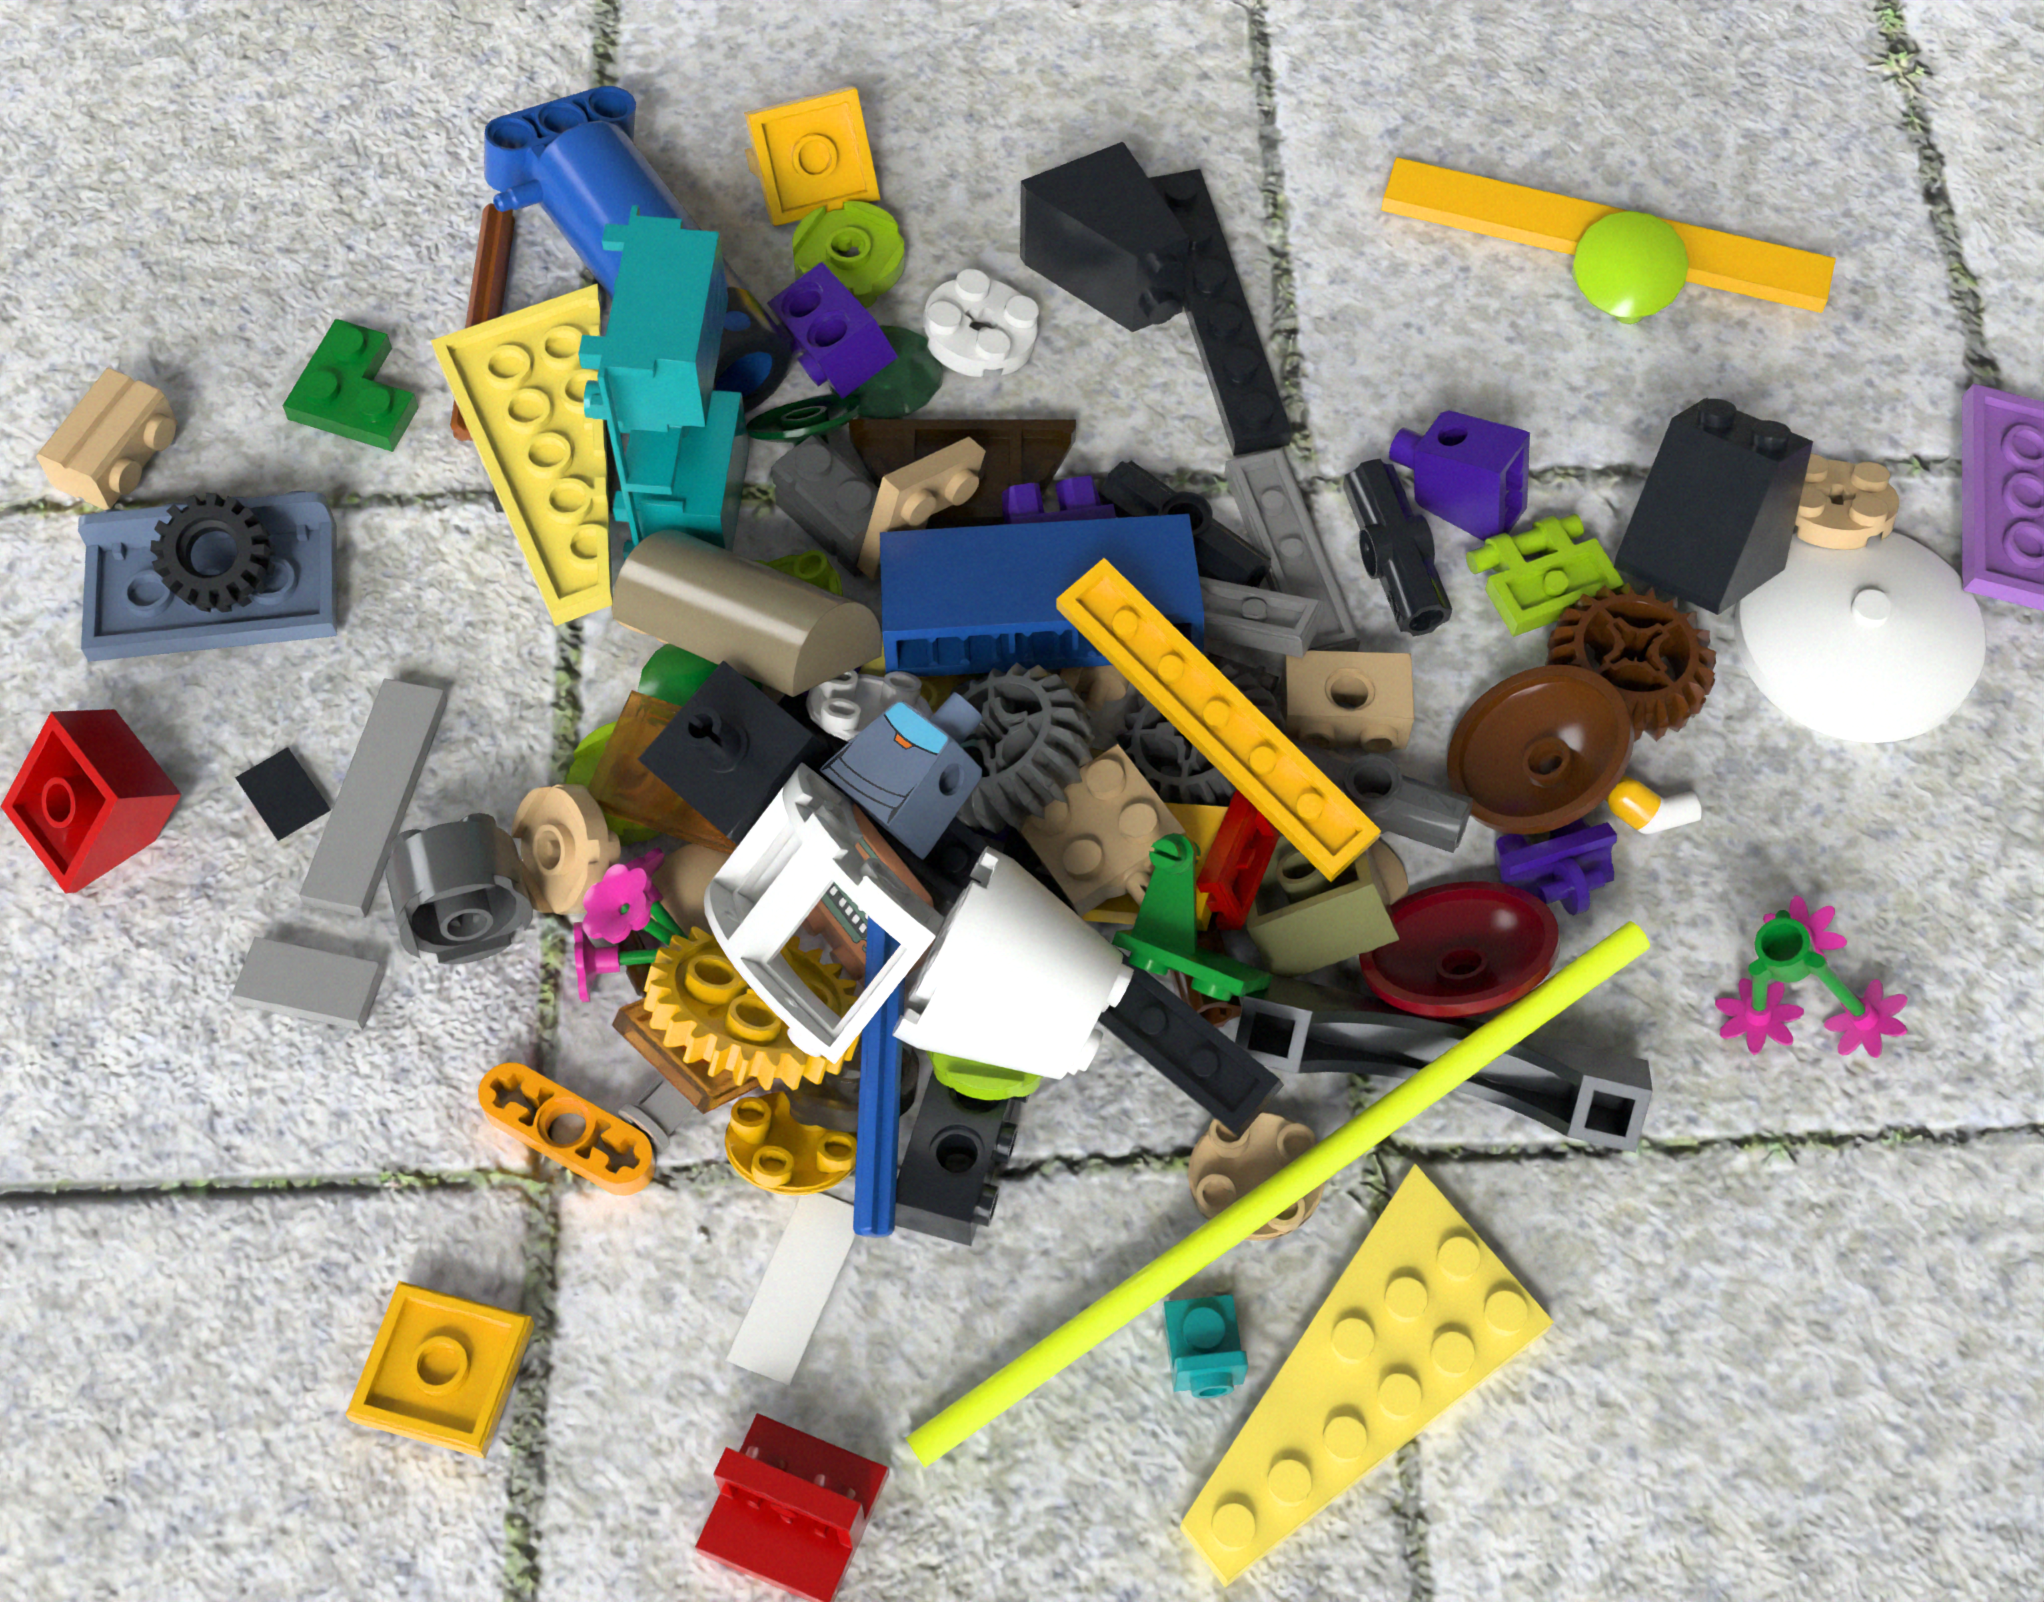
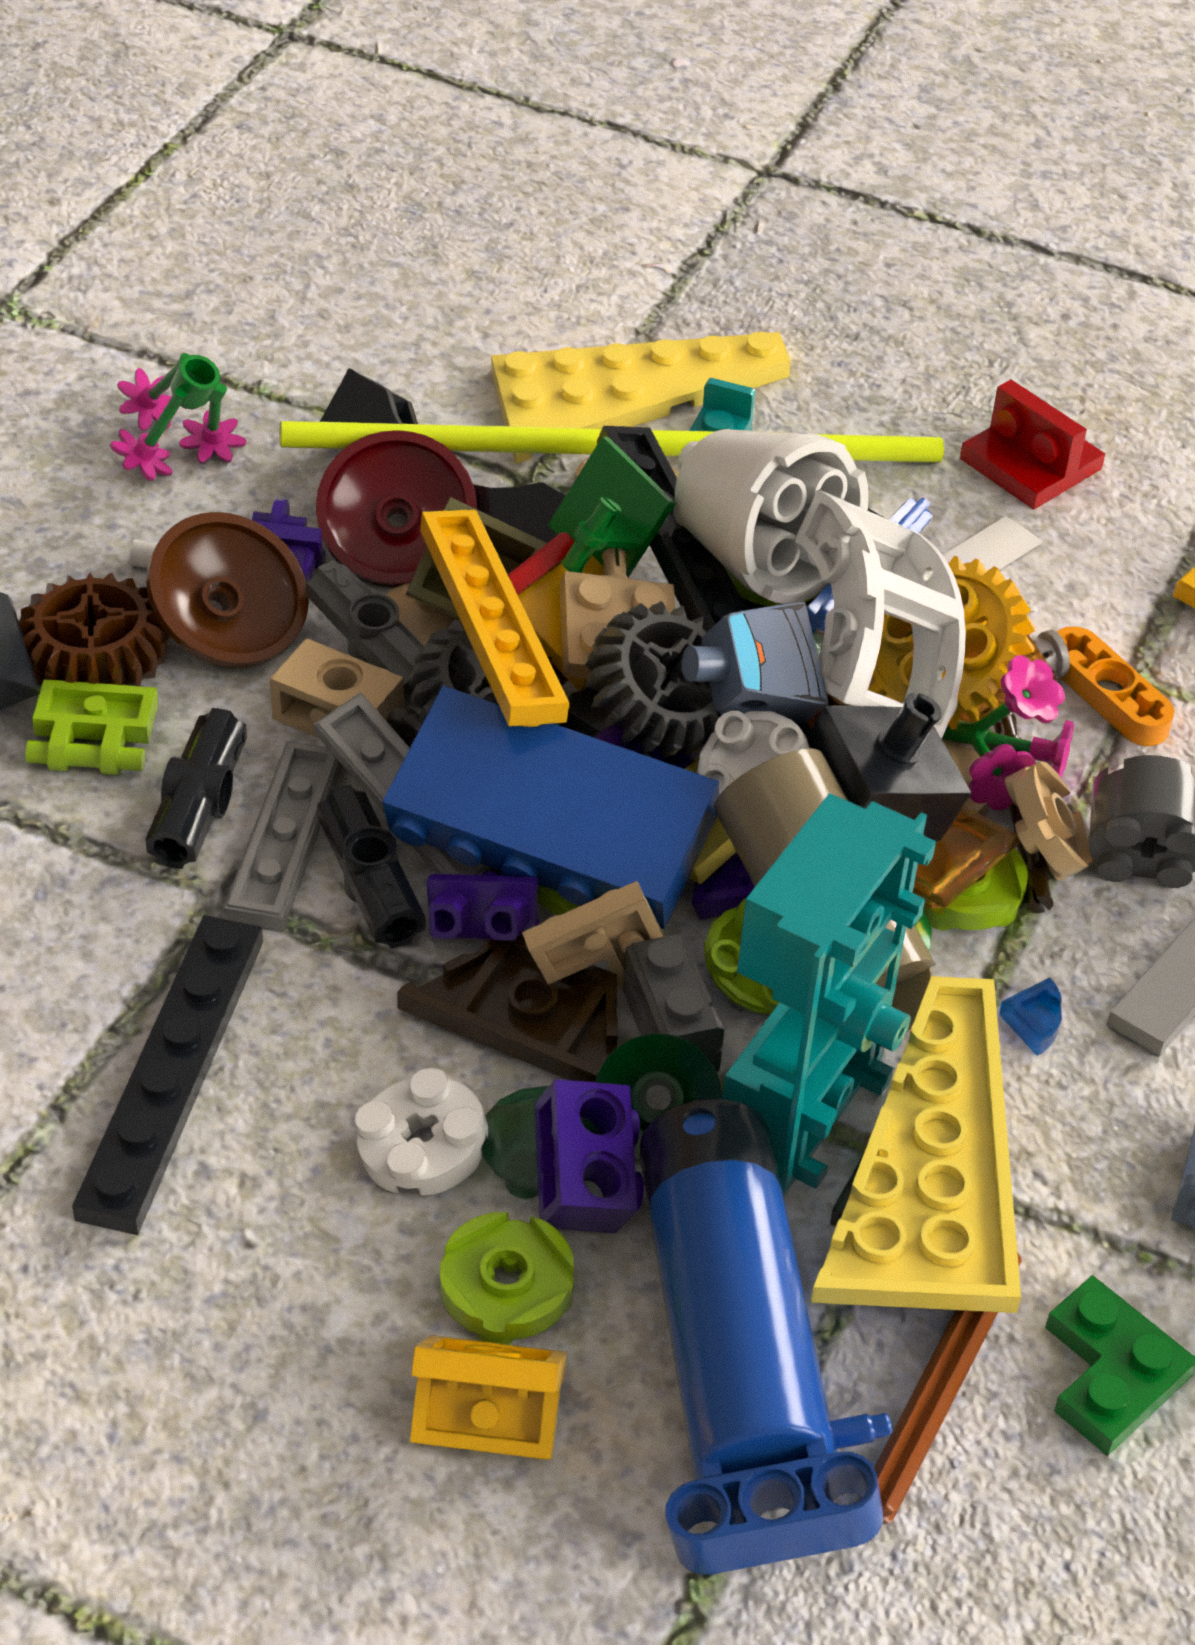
camera: 155 degrees left, 15 degrees down
black slope [1020,142,1189,332] -> none
dark purple torso [1389,410,1530,542] -> none
none -> clear blue tile [999,977,1062,1056]

